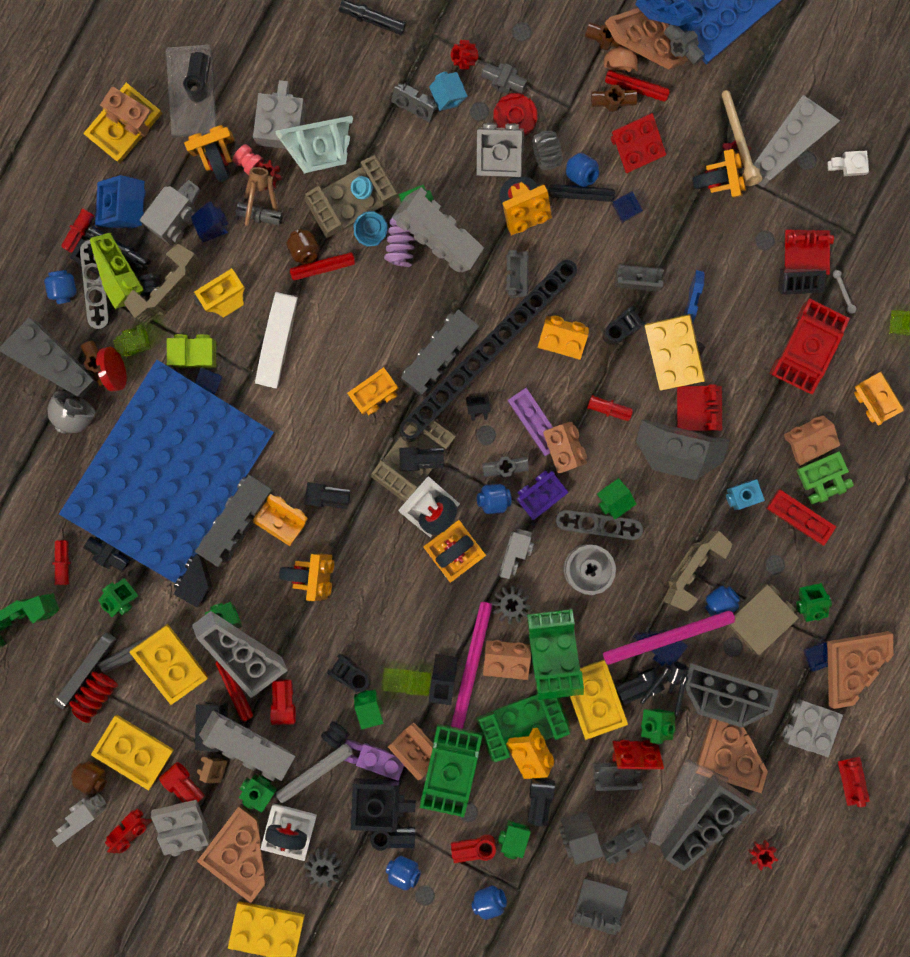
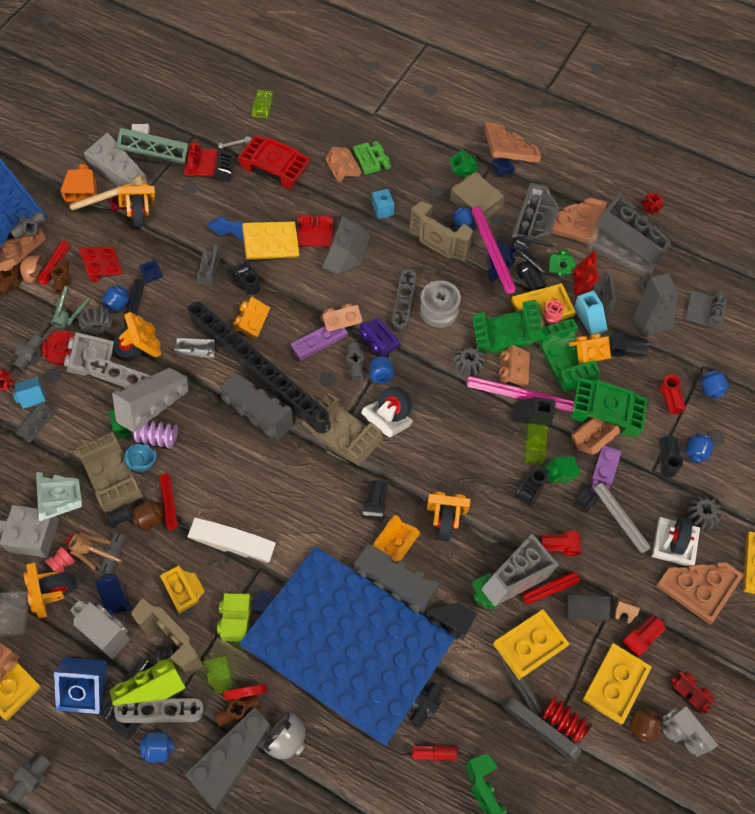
camera: 90 degrees left, 25 degrees down
red axle [61,208,95,253] -> none
green brick [98,578,139,617] -> none
light grey plate [151,800,210,856] -> none
light grey wedge [199,710,295,781] -> none
green brick [239,774,277,813] -> none
light orange bracket [347,367,399,416] -> none
medium azure plate [351,176,373,200] -> none
black hinge [351,778,416,832] -> none
black piece [399,447,444,471] -> none
light orange plate [423,520,486,583] -> none
black tile [466,394,490,421] -> none
green brick [497,820,531,859] -> none
light grey plate [499,529,534,579] -> none
red axle [587,395,633,421] -> none
green brick [597,478,637,520] -> none
red plate [766,490,836,546] -> none
light grey plate [783,698,843,757] -> none
red hinge [837,757,870,807] -> none
light orange bracket [854,371,904,426] -> none
none -> dark grey axle [7,754,52,803]
none -> sand green plant [51,286,91,329]
none -> orange torso [61,164,98,202]
none -> light grey beam [87,357,152,387]
none -> black bush [106,503,132,528]
none -> sand green fence [116,128,188,164]
none -> coral wheel [543,300,564,325]
none -> medium azure slope [574,290,608,335]

